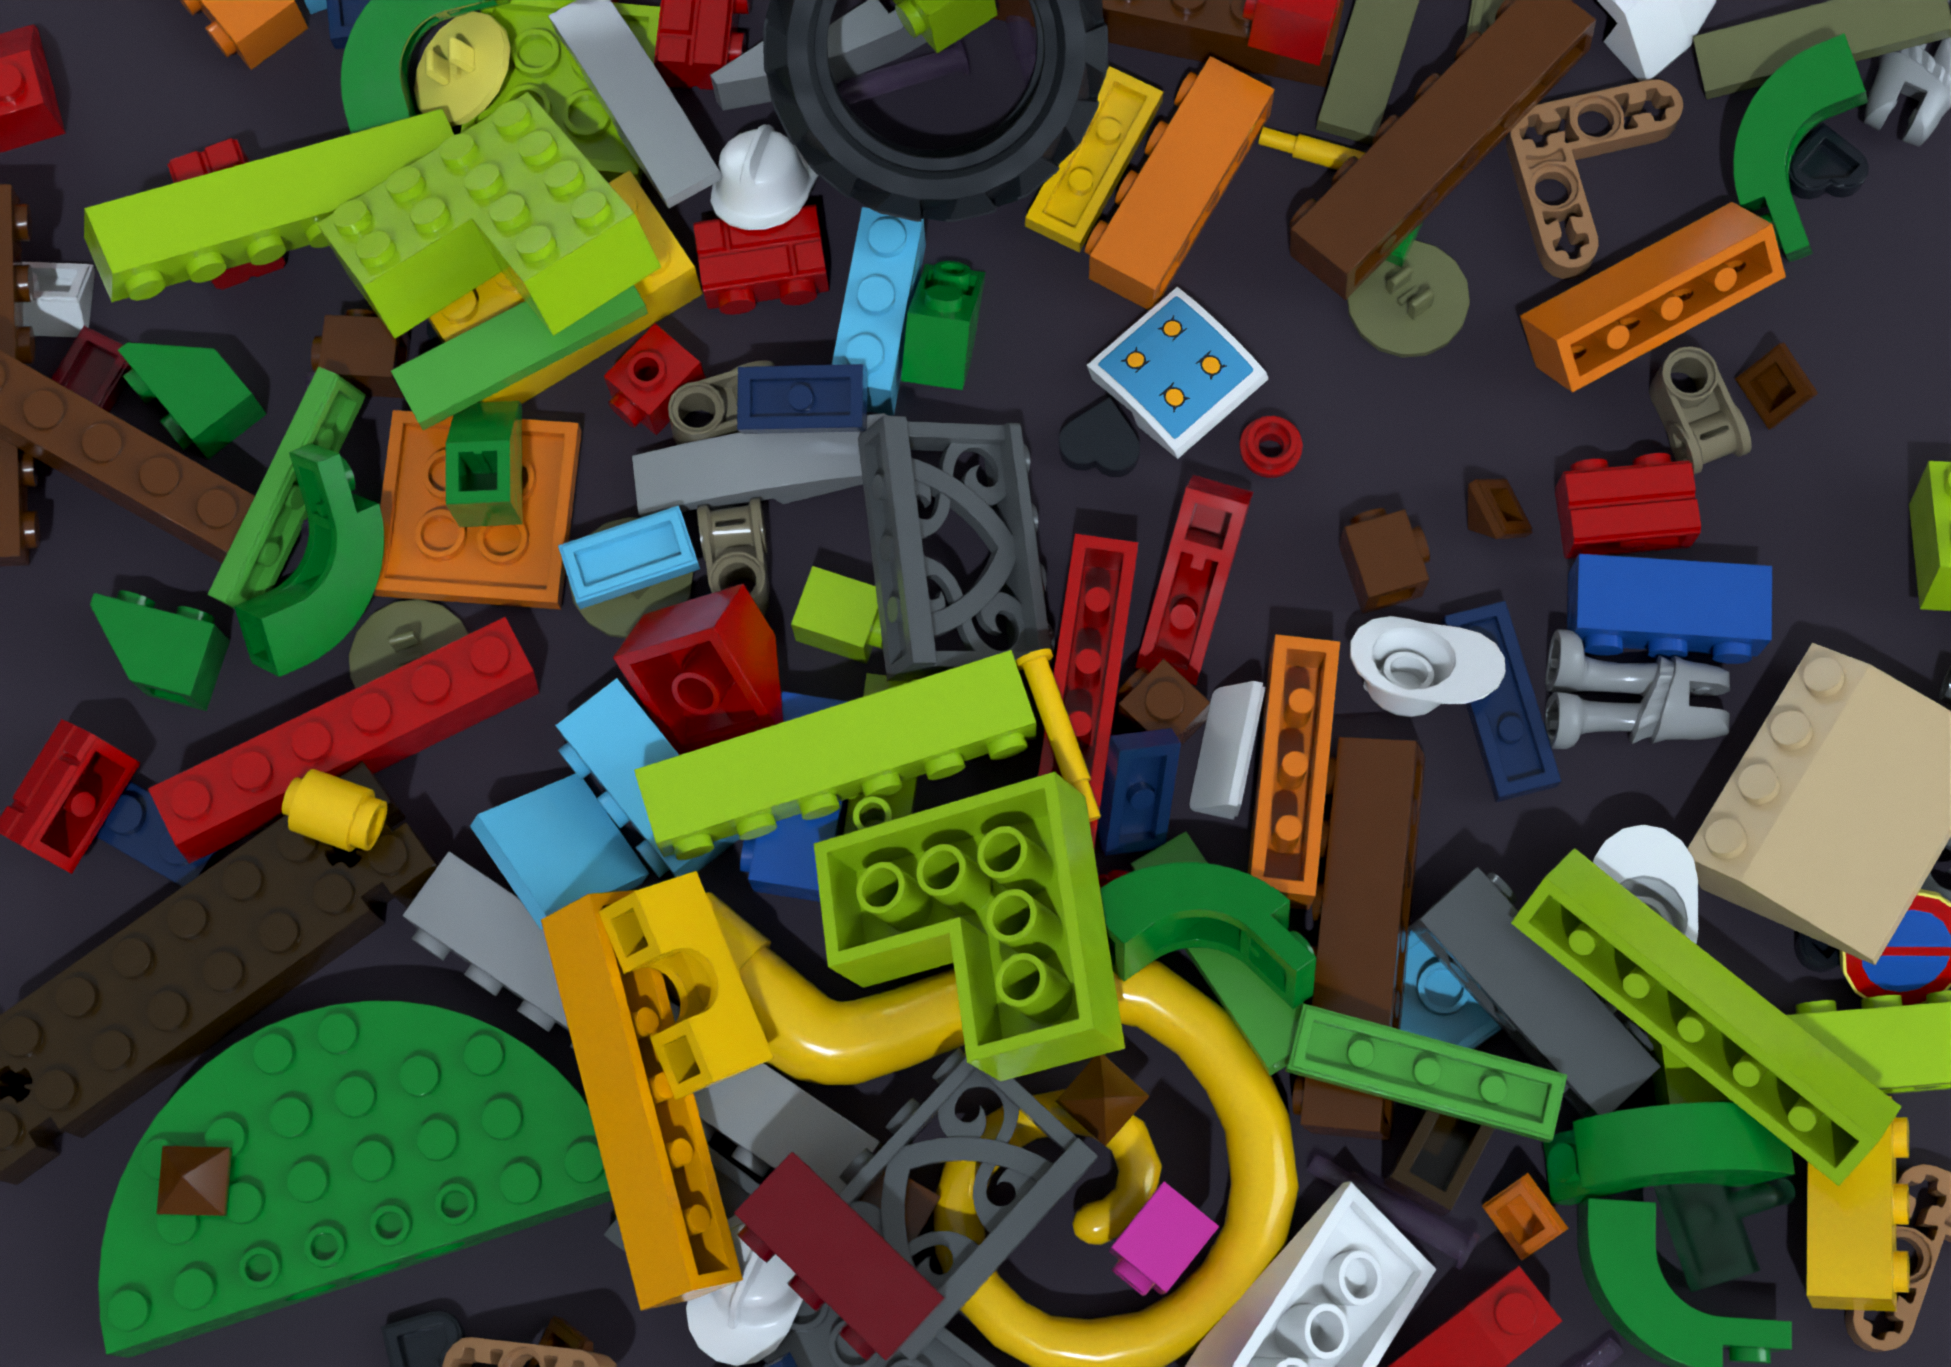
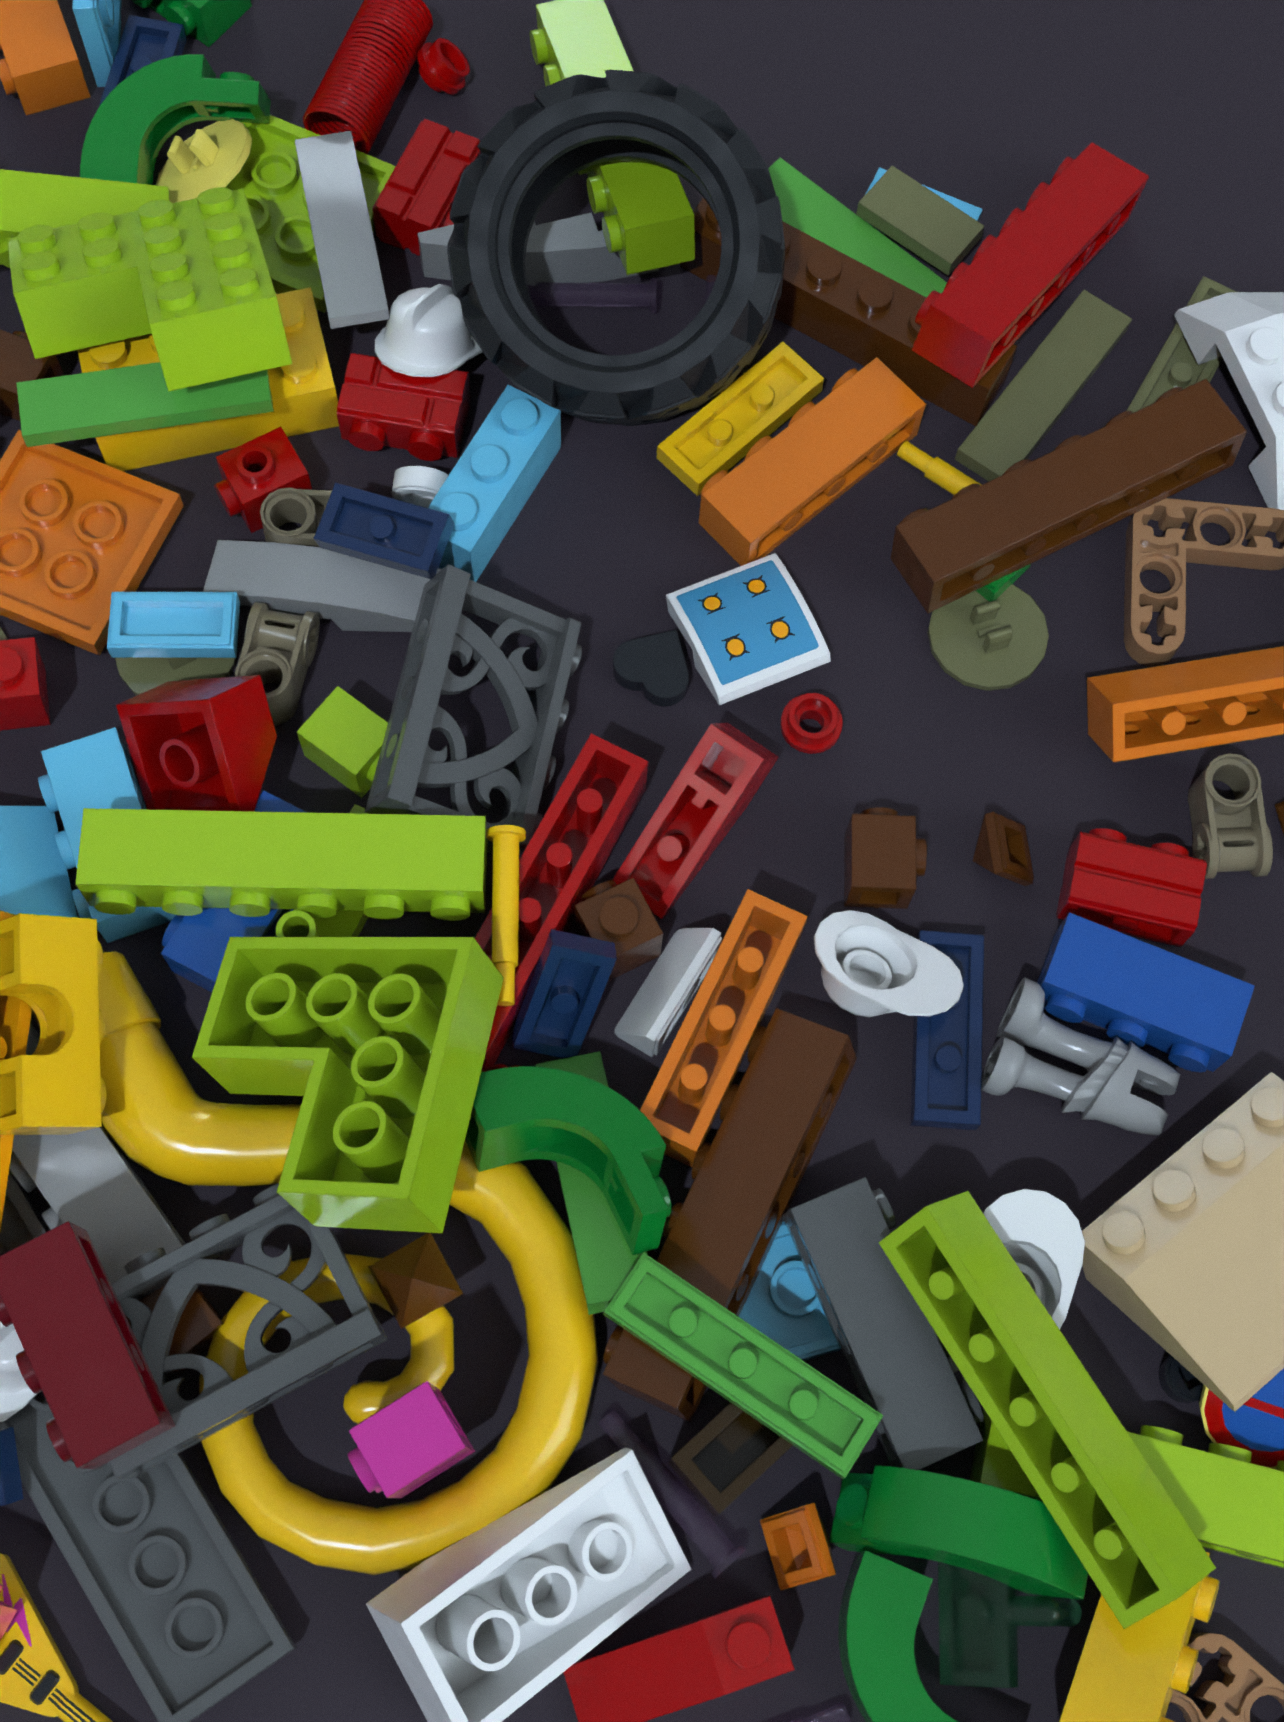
camera: 10 degrees right, 5 degrees down
green slope [446,401,523,527] -> none
green slope [901,261,986,390] -> none
none -> white tile [392,466,449,508]

